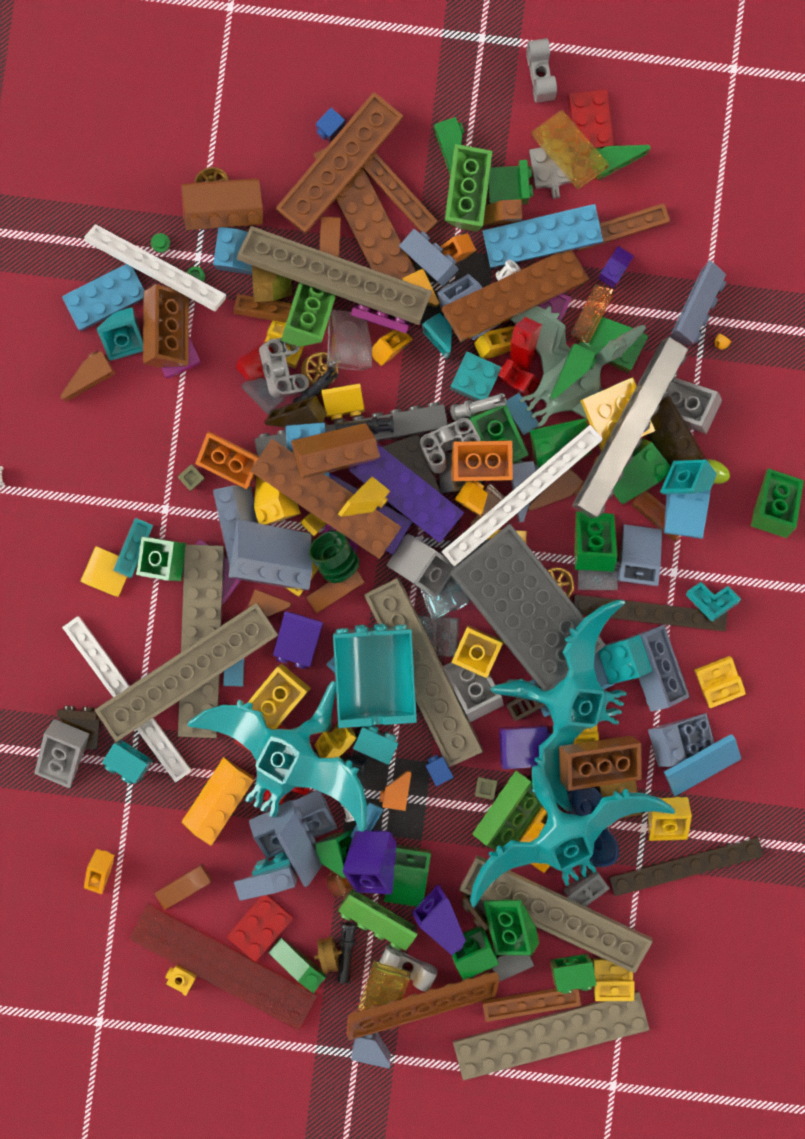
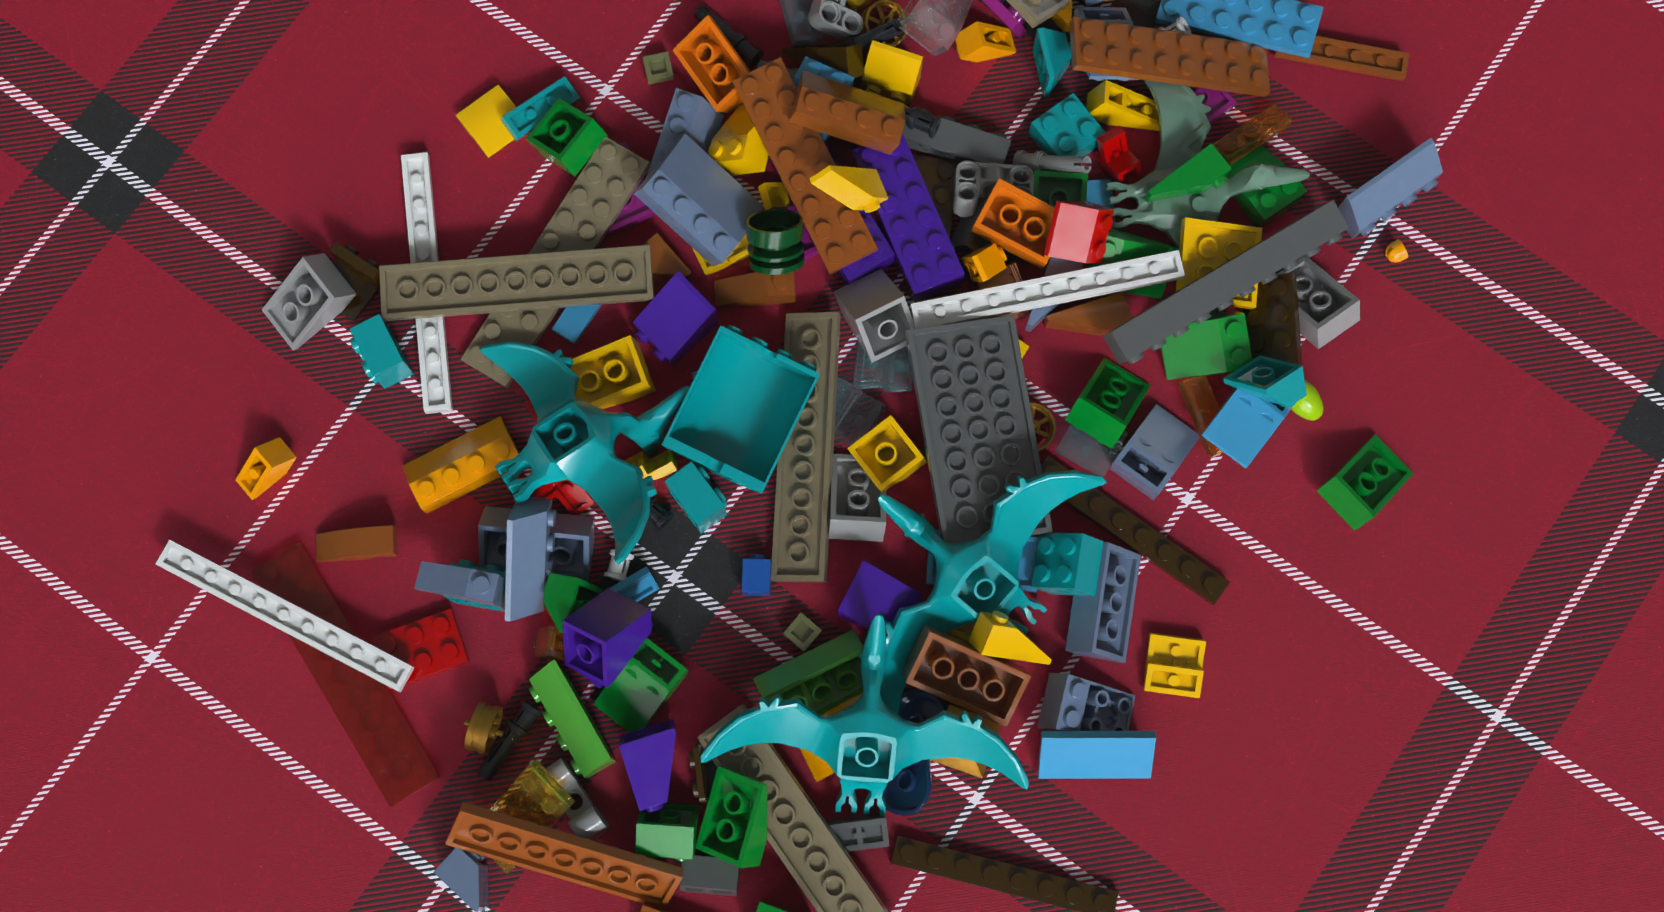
camera: 30 degrees right, 10 degrees down
yellow brick [165,963,197,996] -> none
slope [269,937,326,993] -> none
orange slope [379,770,411,811] -> none
dark brown slope [506,687,546,722] -> none
red slope [510,317,542,372] -> none
dark purple slope [598,246,634,289] -> none
yellow slope [648,797,692,841] -> none
teal plate [686,582,741,622] -> none
none -> white plate [155,540,415,692]
none -> black pin [694,4,764,69]
none -> yellow slope [969,611,1052,665]
none -> slope [1044,201,1114,263]

